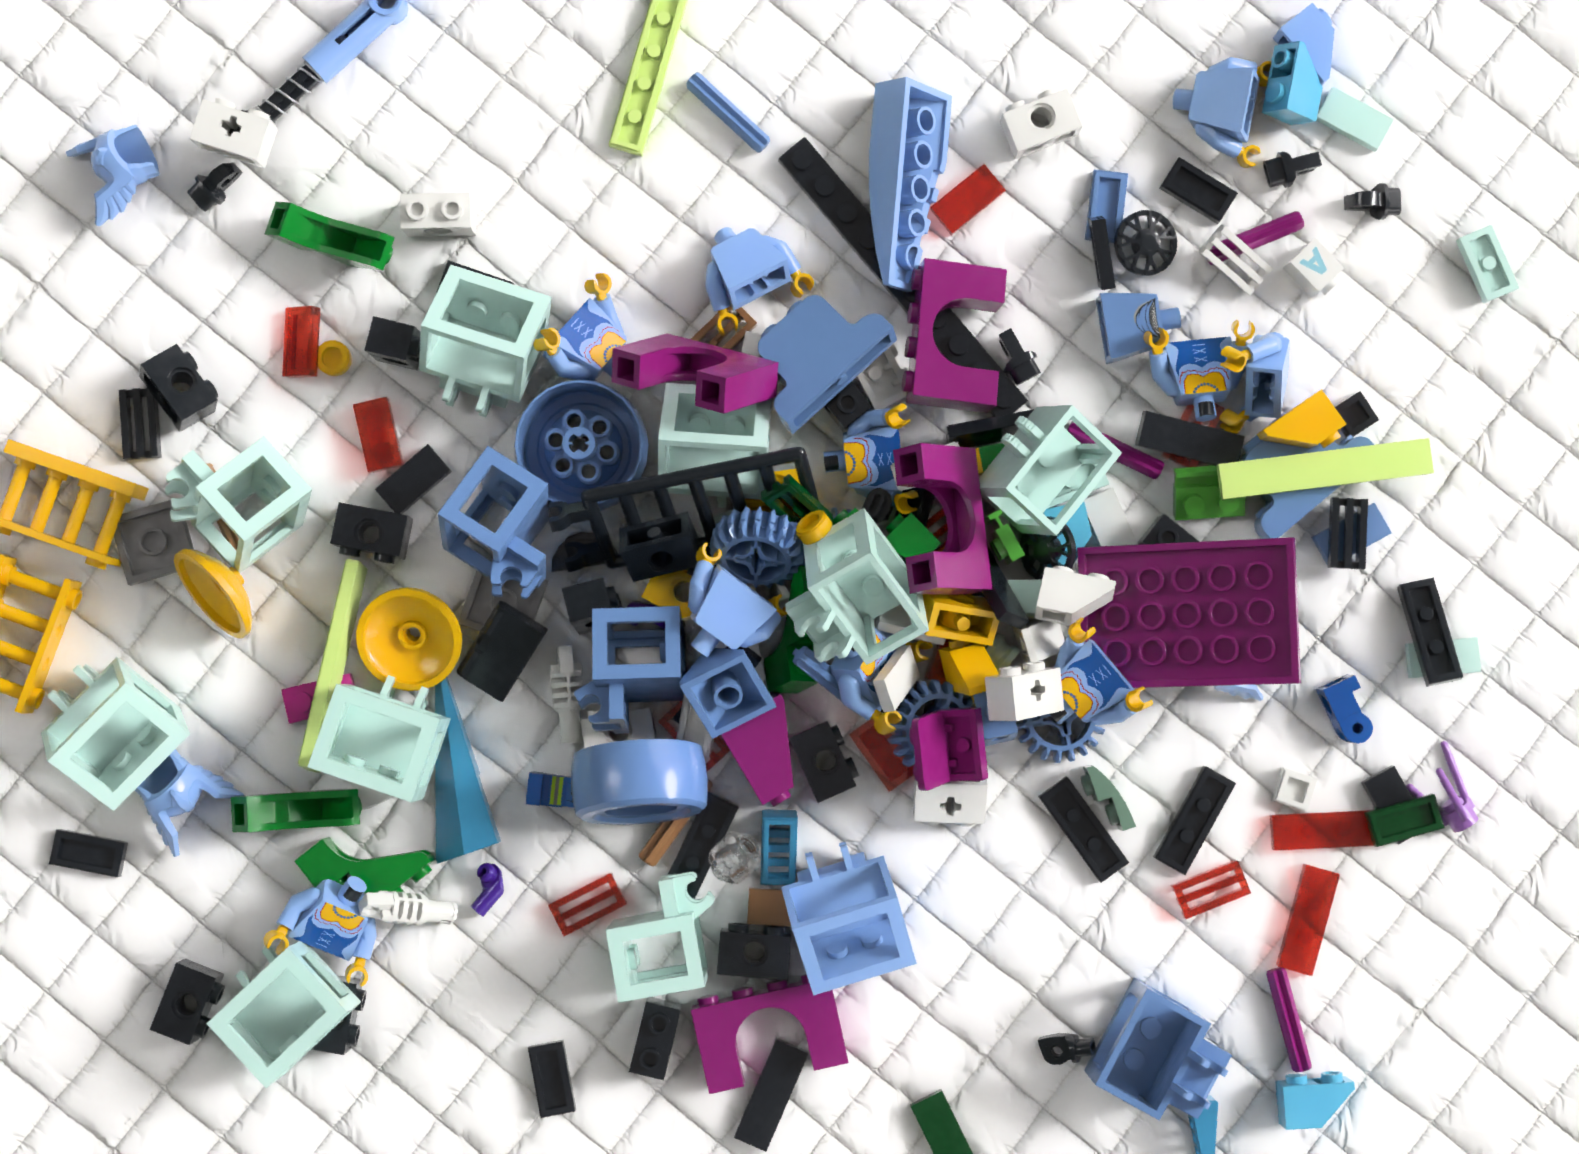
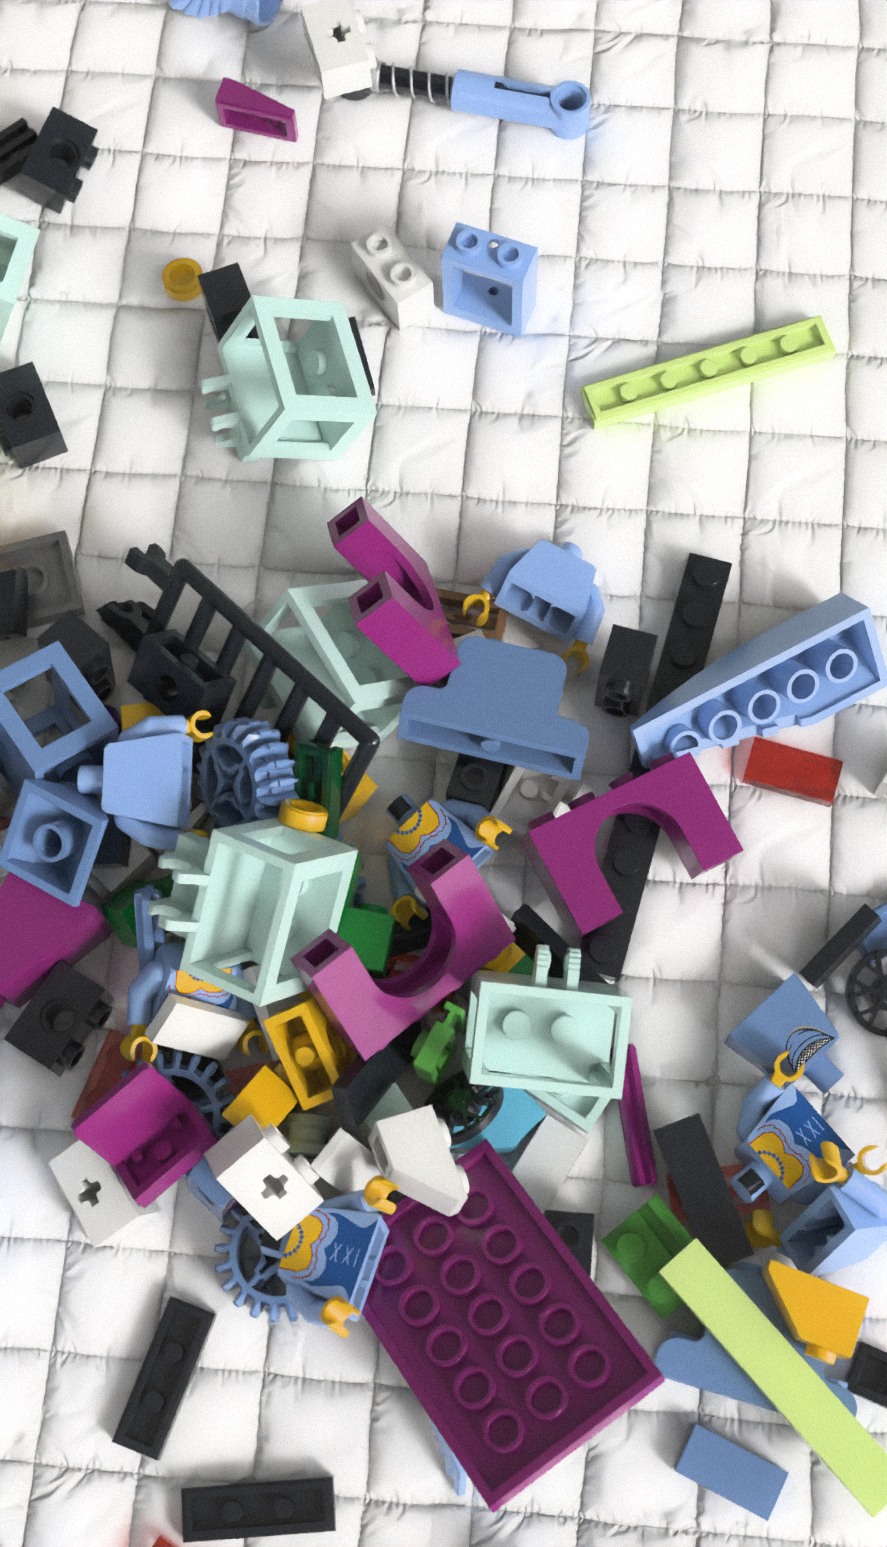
camera: 60 degrees right, 15 degrees down
black piece [187,162,242,212] -> none
green arch [264,201,395,271] -> none
clear red tile [282,306,320,378] -> none
clear red plate [353,396,404,474] -> none
black tile [375,444,452,514] -> none
medium blue piece [438,446,549,599] -> none
medium blue wheel [514,379,649,511] -> none
torso [533,273,627,381] -> none
medium blue axle [686,72,770,153] -> none
black piece [861,488,893,525] -> none
black piece [999,328,1041,386] -> none
sand green slope [1080,765,1136,831] -> none
black tile [1327,497,1368,570] -> none
none -> magenta slope [215,77,299,143]
none -> light blue window [441,222,538,338]
none -> black brick [594,624,658,718]

